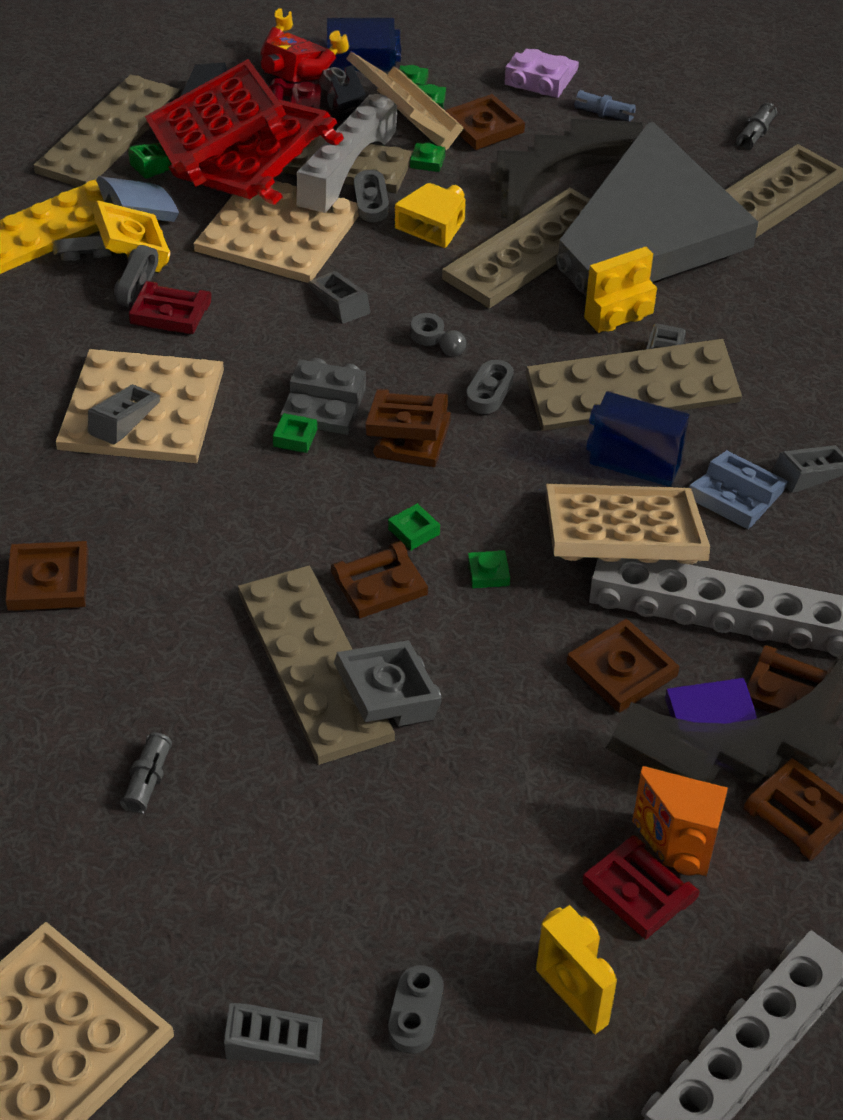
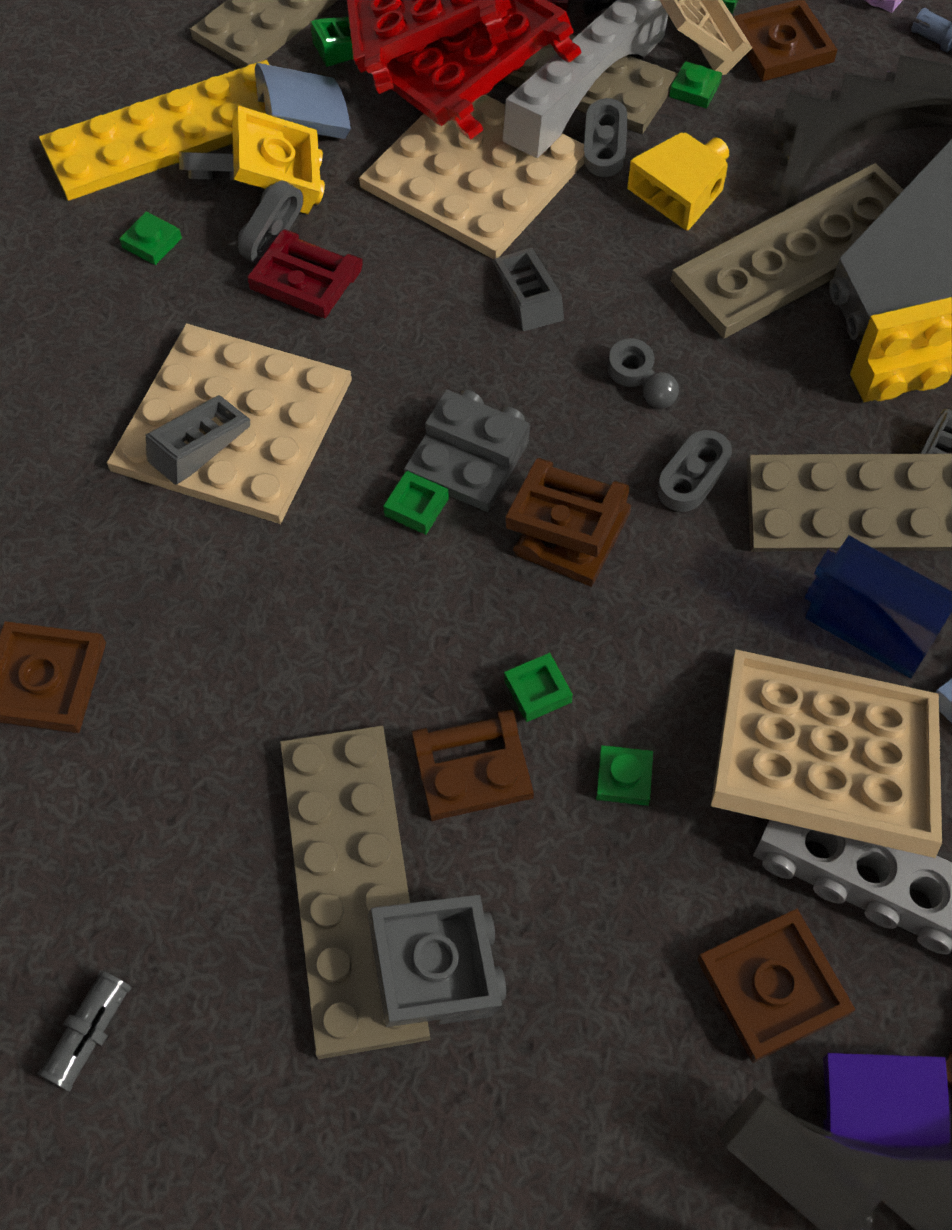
camera: 15 degrees right, 15 degrees up
none -> green plate [119,211,182,265]

